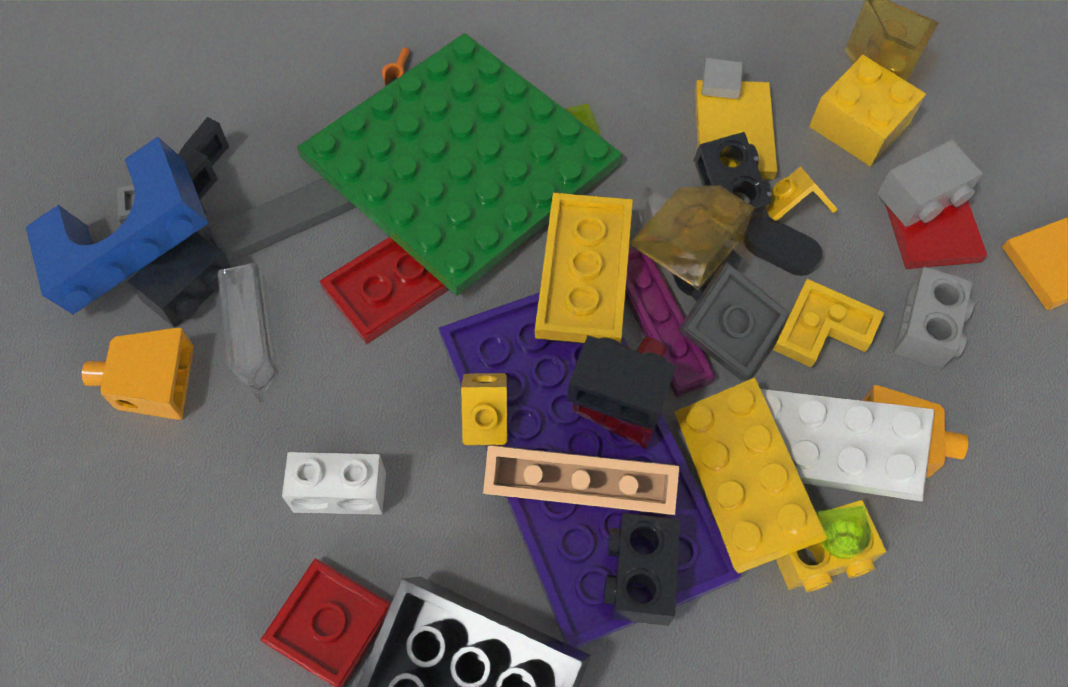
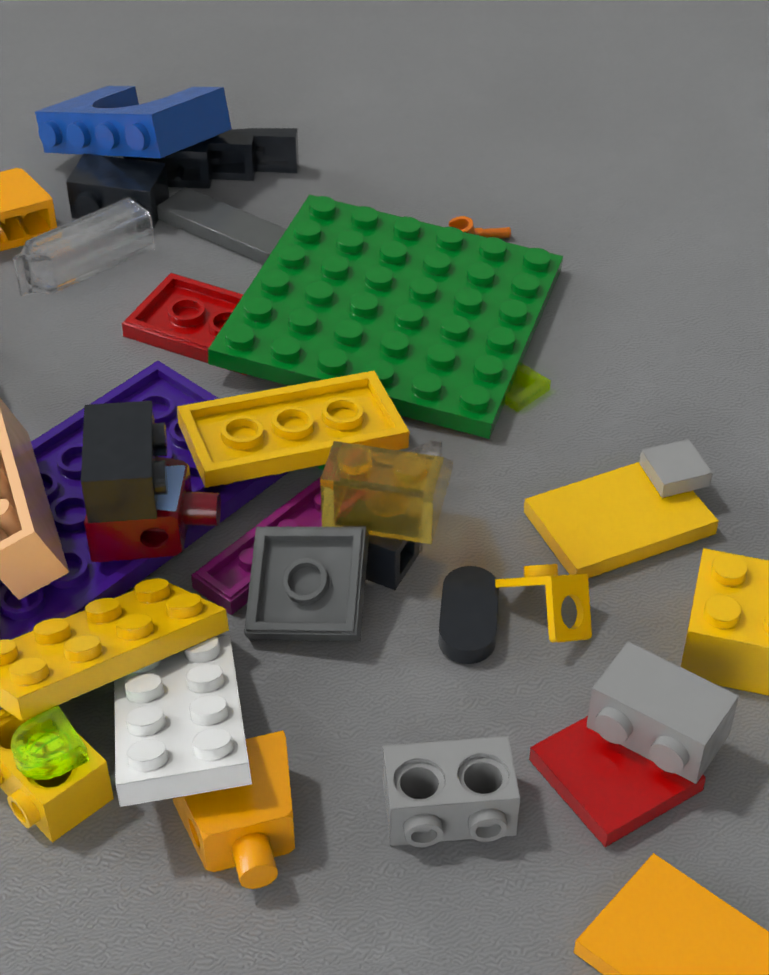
camera: 65 degrees right, 20 degrees down
yellow bracket [461,373,507,445] -> none
black brick [693,132,772,229] -> none
yellow plate [773,279,884,368] -> none

